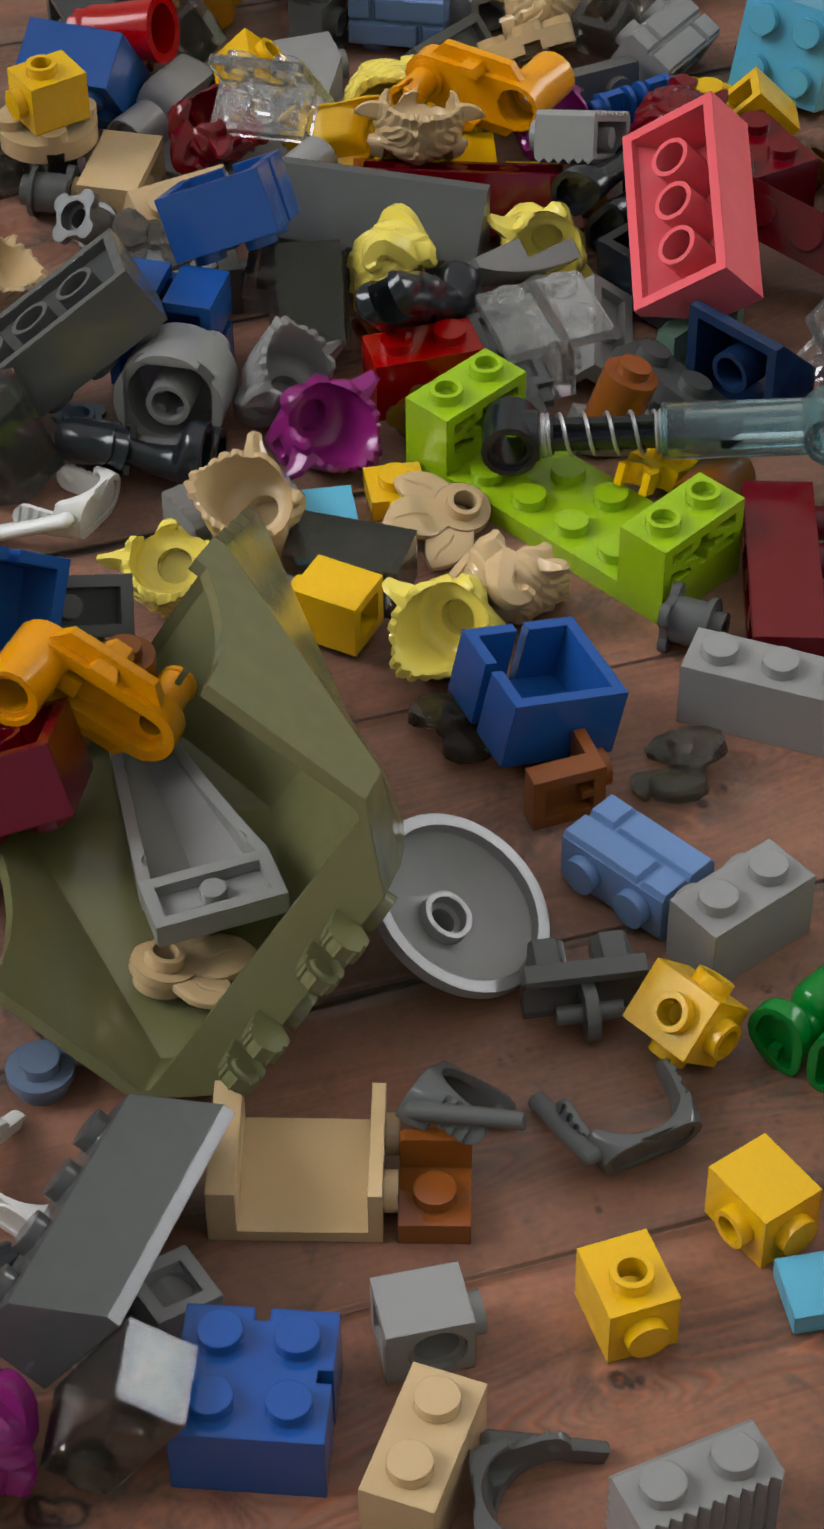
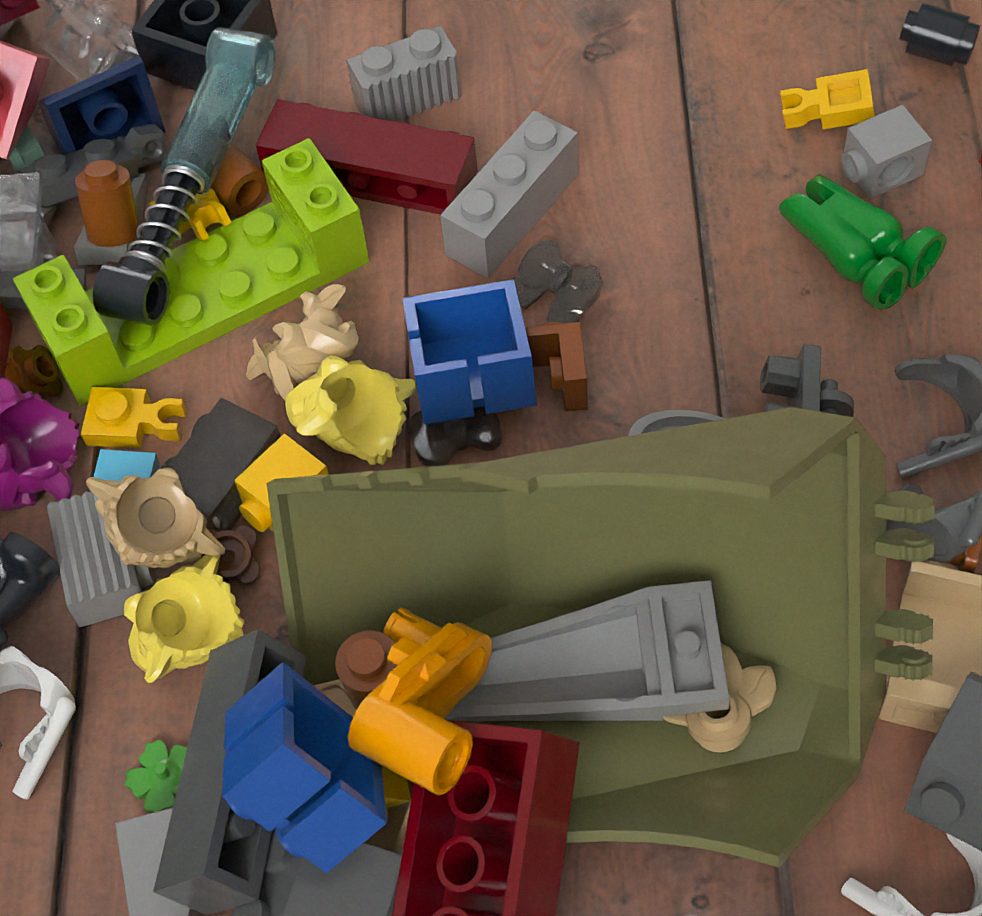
camera: 70 degrees left, 15 degrees up
sand blue plate [5,1040,76,1106] -> none
tan plate [381,471,491,572] -> none
medium blue brick [561,794,715,942] -> none
yellow brick [622,957,750,1069] -> none
dark grey brick [657,581,731,654] -> none
light grey brick [665,838,816,981] -> none

